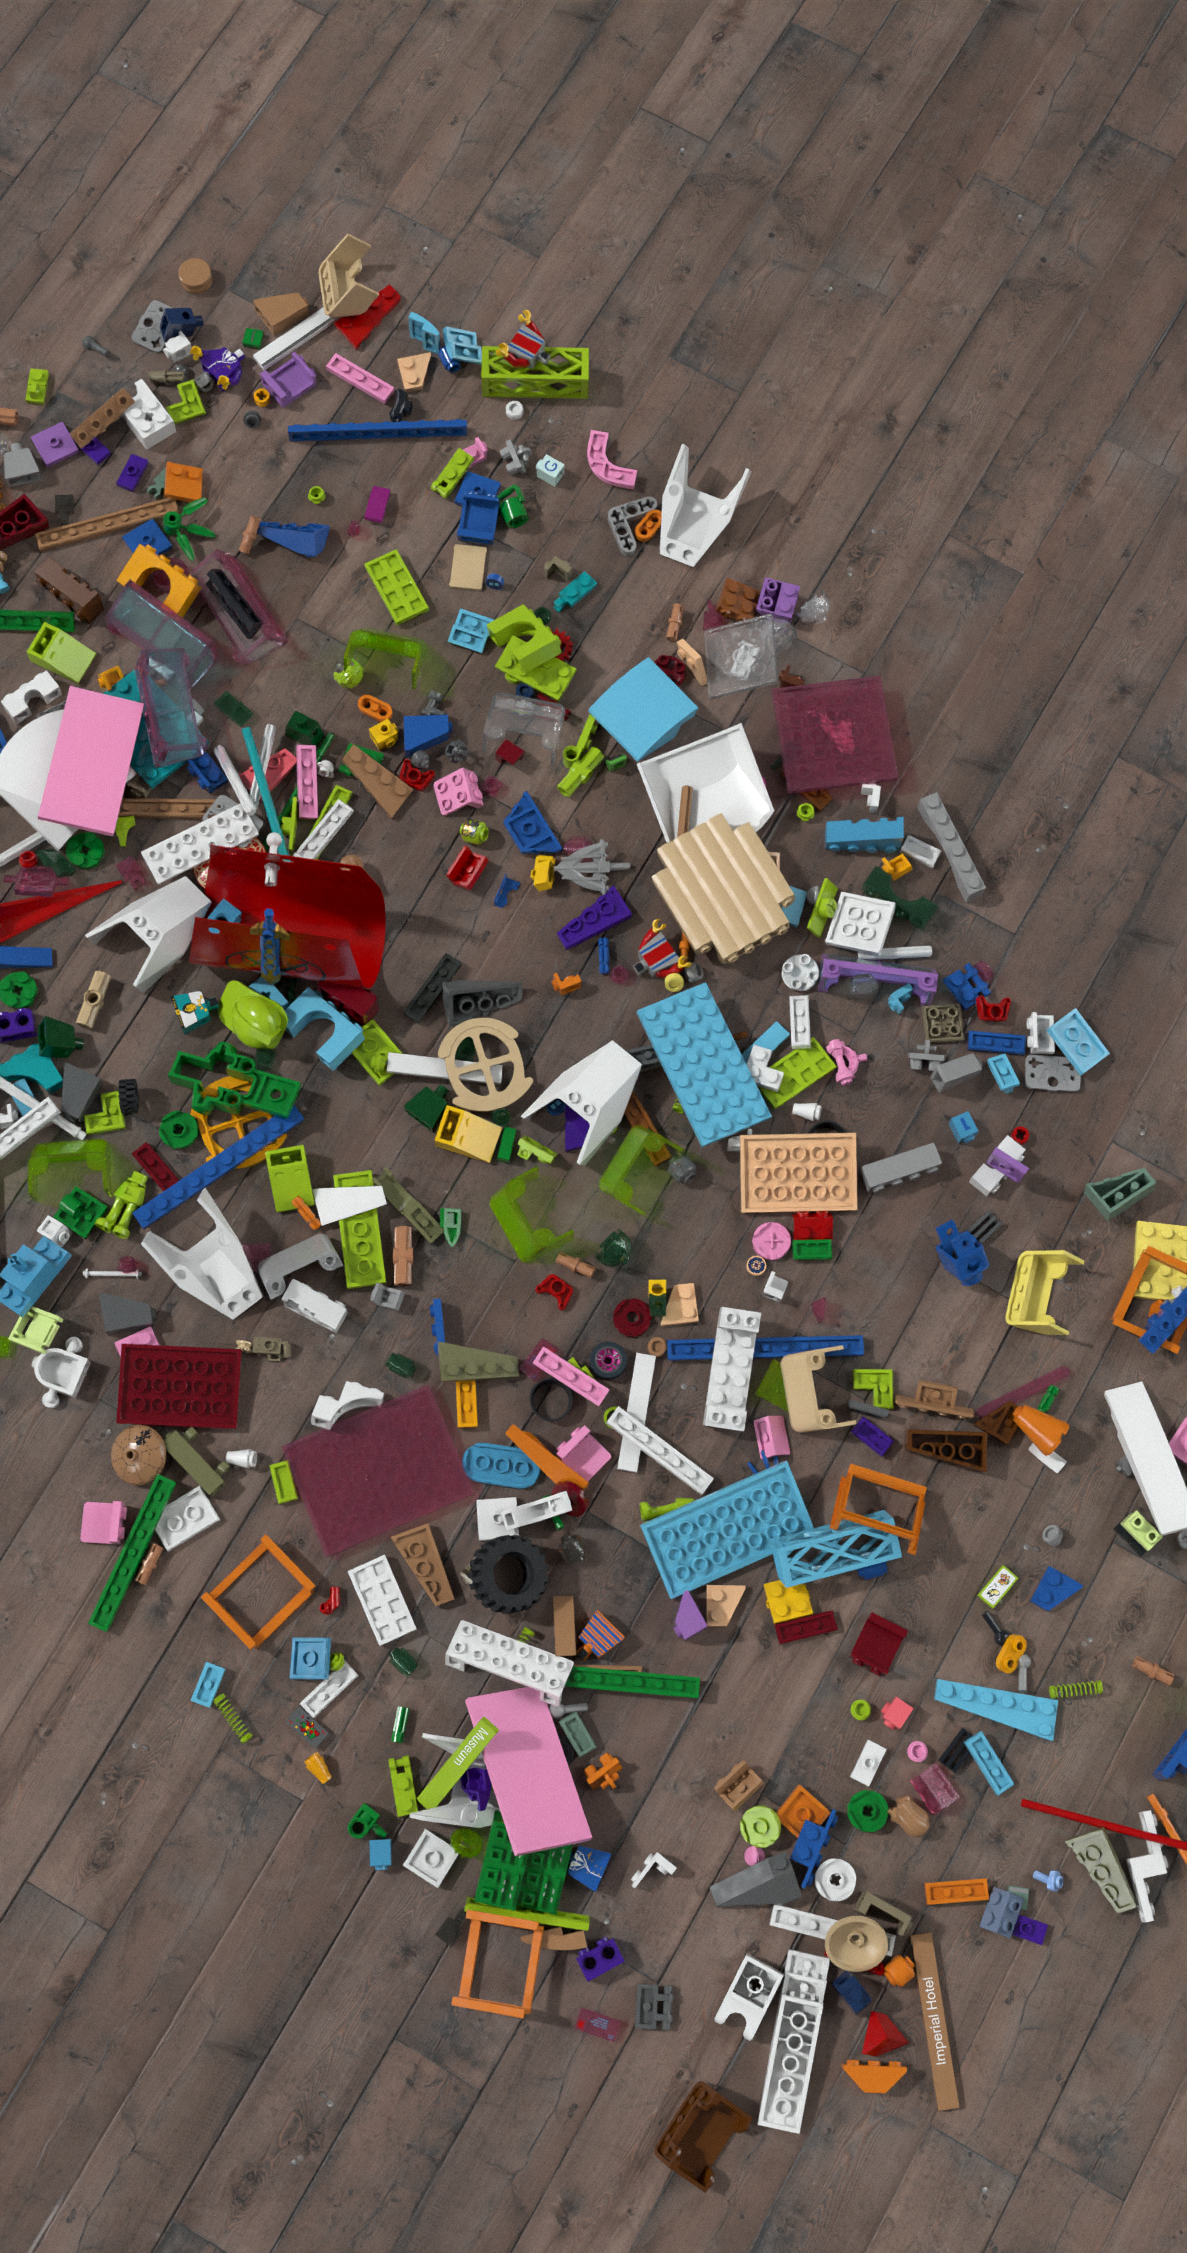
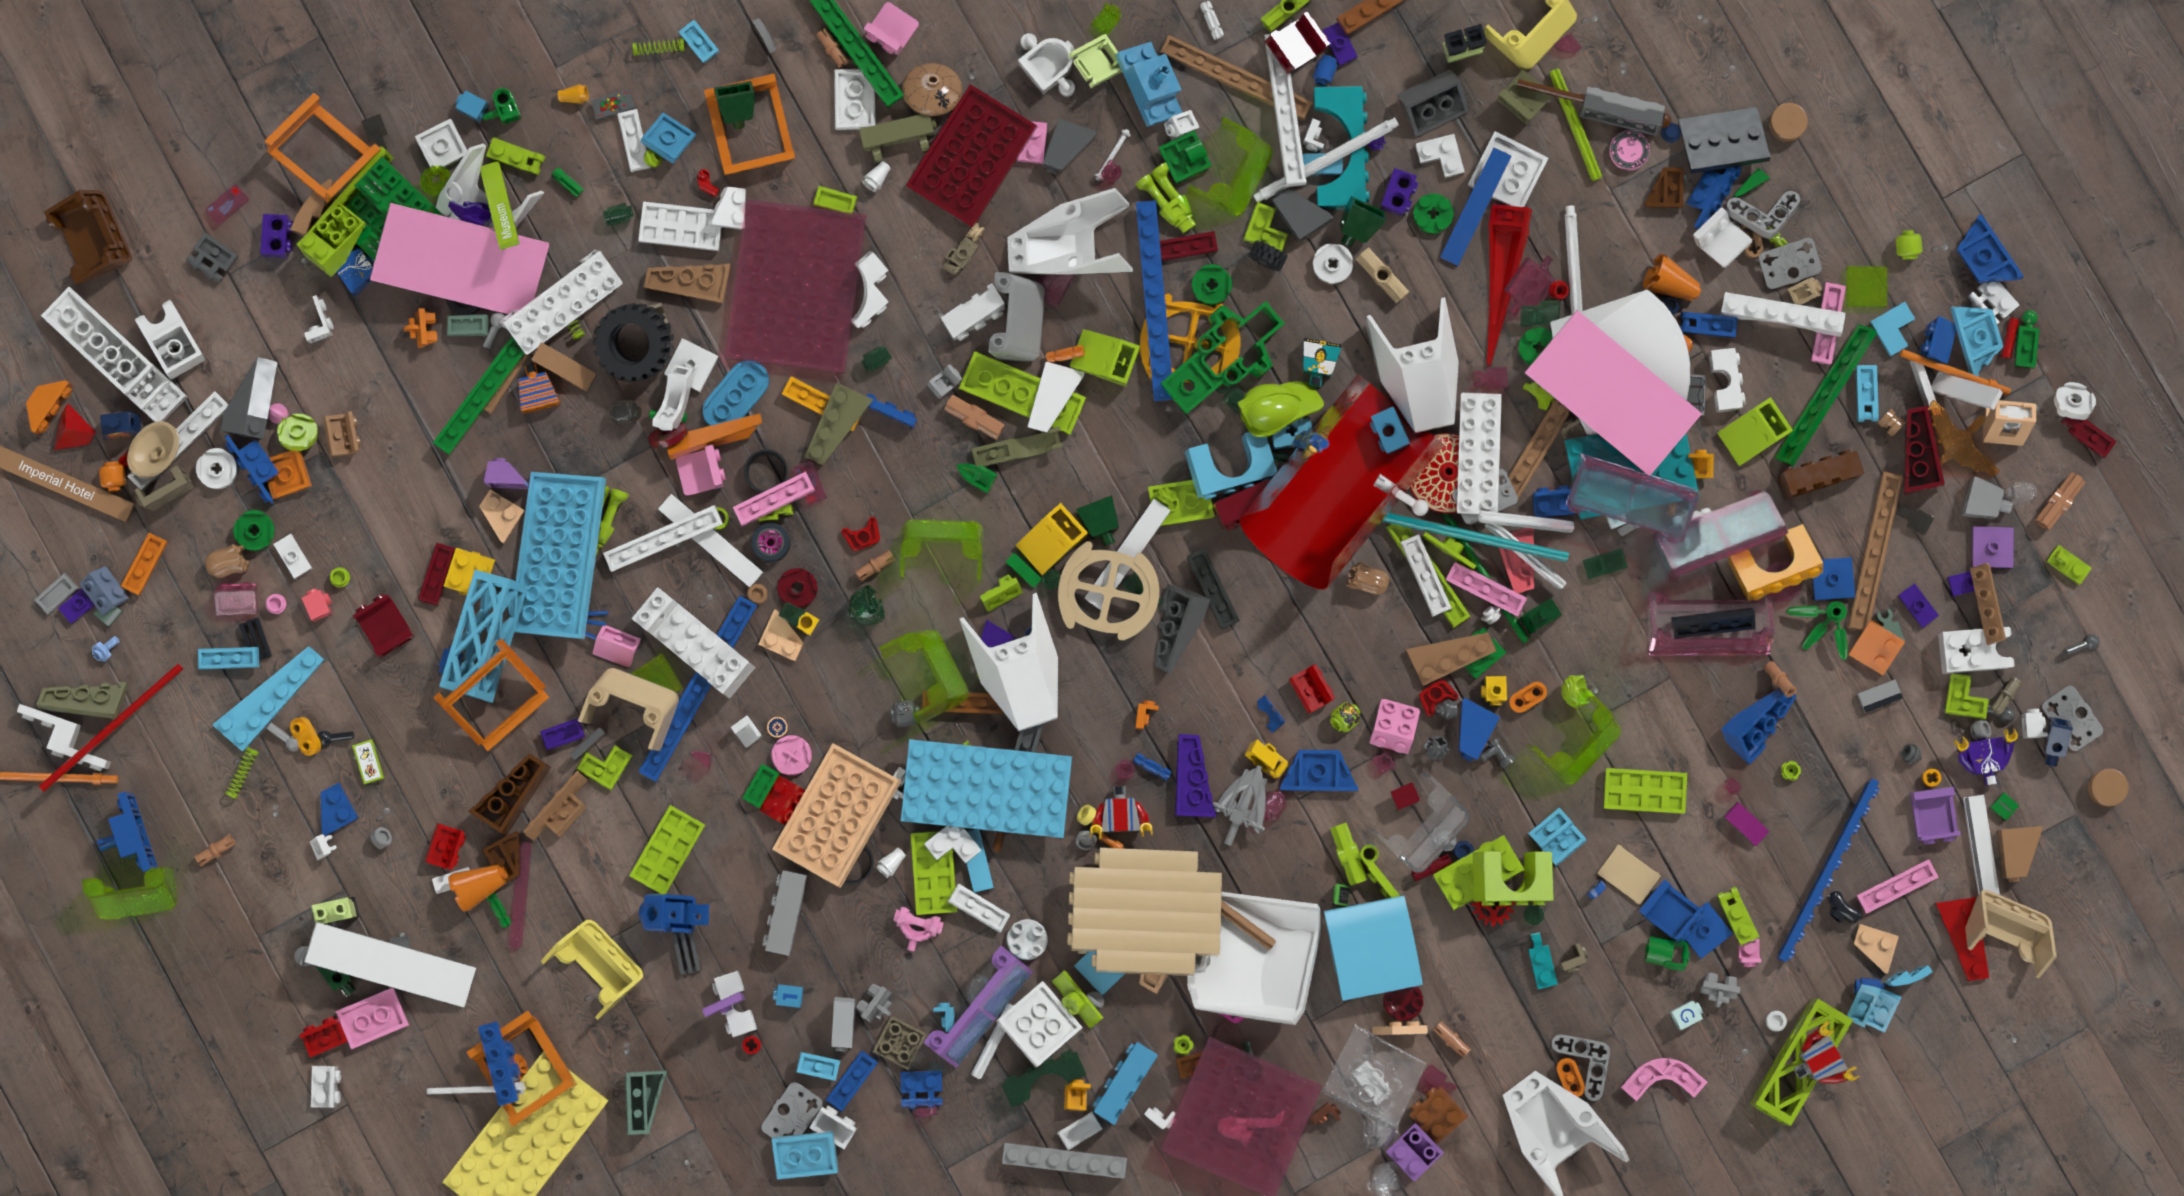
camera: 120 degrees right, 10 degrees up
red piece [976,996,1011,1022] -> none
none -> light grey tile [34,573,79,615]
none -> lime slope [296,202,366,277]
none -> white tile [310,834,337,860]
none -> red bracket [424,823,465,870]
none -> lime plate [629,805,706,894]
none -> white wing [708,187,746,230]
none -> dark green torso [714,81,755,130]
none -> light grey tile [752,18,776,53]
none -> white plate [1312,244,1353,285]
none -> light grey tile [1857,679,1903,713]

